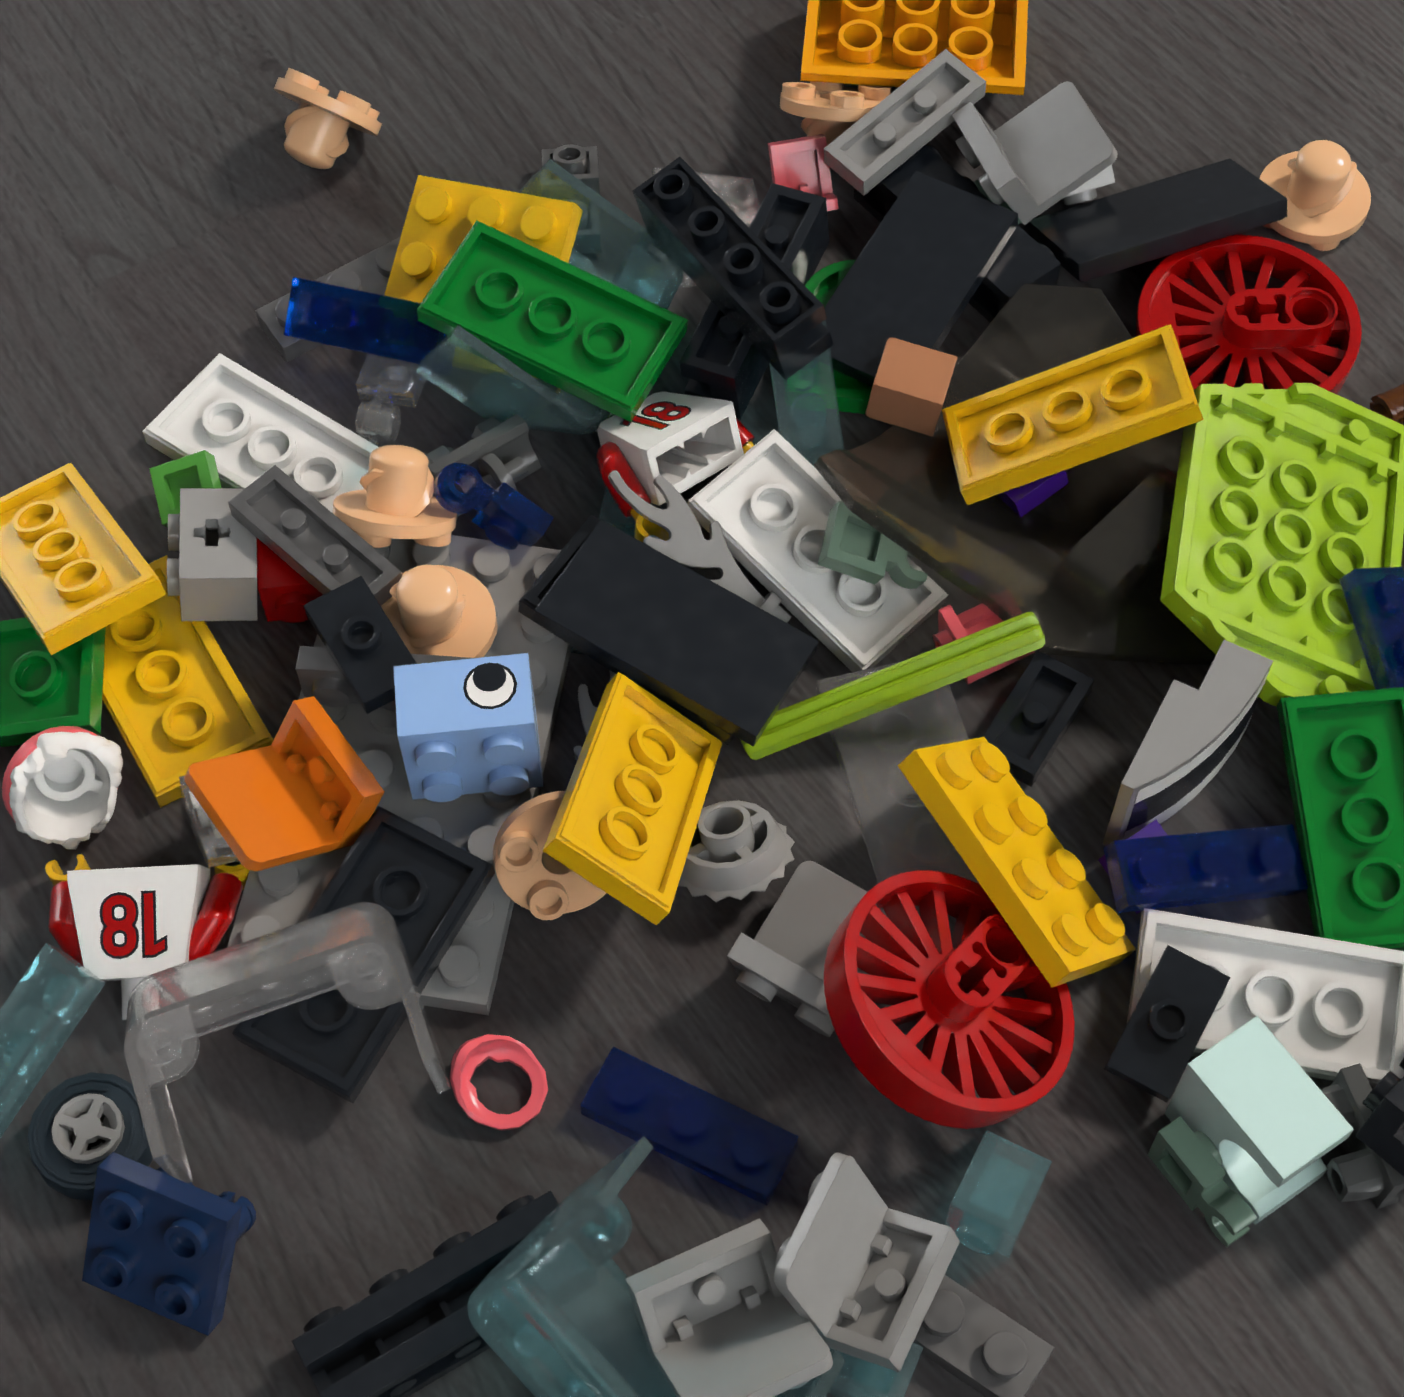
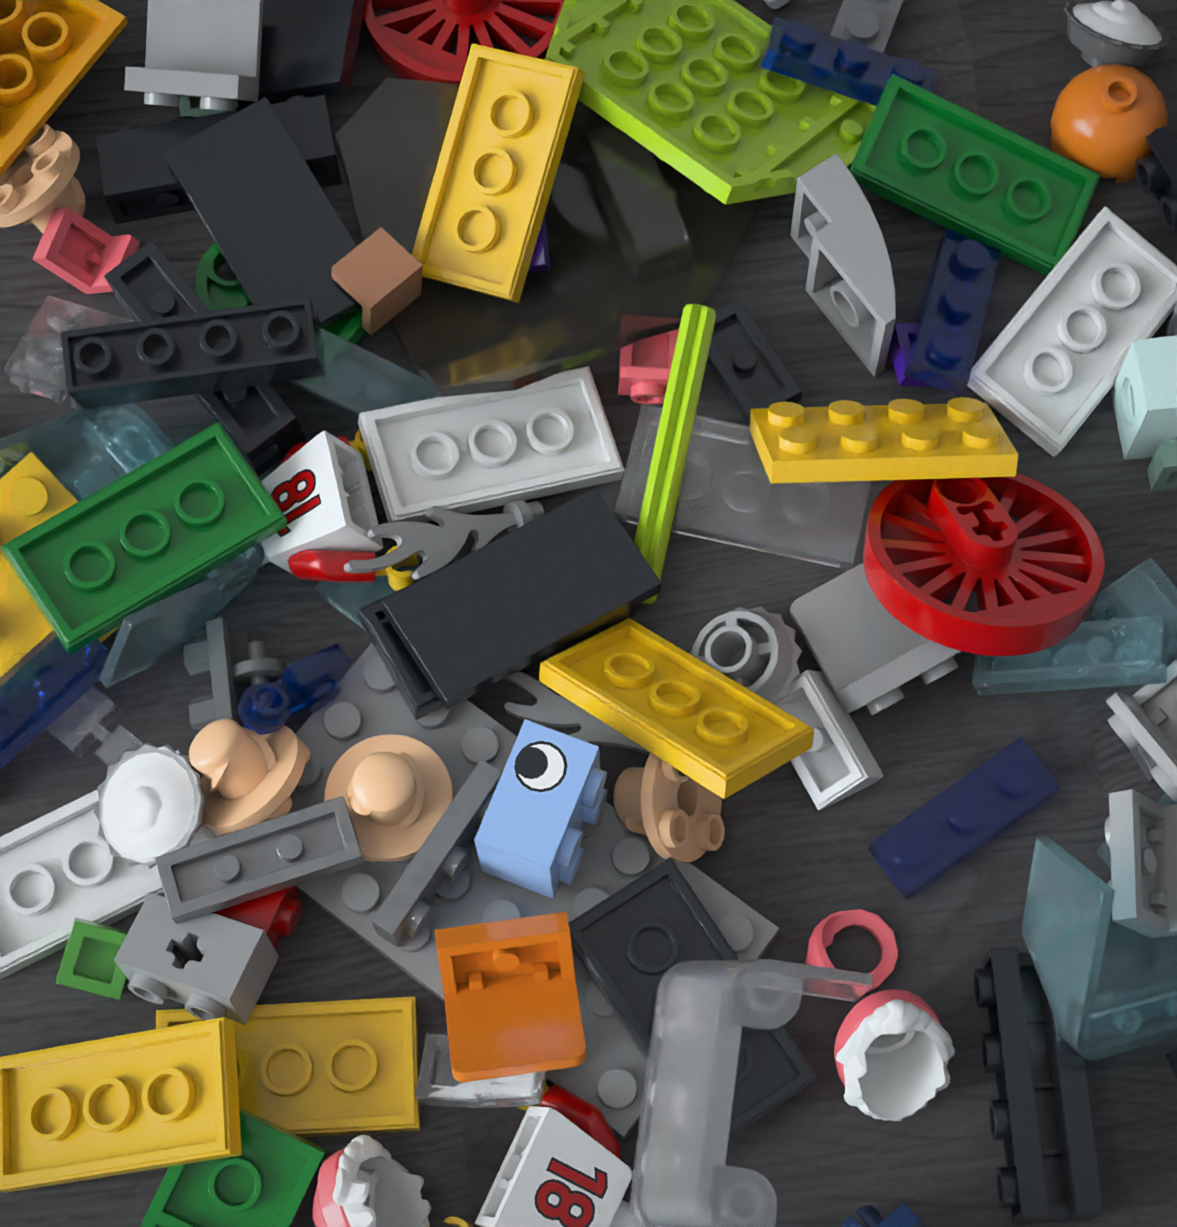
camera: 60 degrees left, 10 degrees up
black plate [304,576,417,714] -> none
sand green plate [818,501,934,589] -> none
light grey plate [824,49,986,195] -> none
black plate [1104,945,1231,1103] -> none
none -> white piece [93,742,205,869]
none -> white slope [775,670,884,810]
none -> white hair [834,990,955,1122]
none -> clear light blue plate [972,615,1169,696]

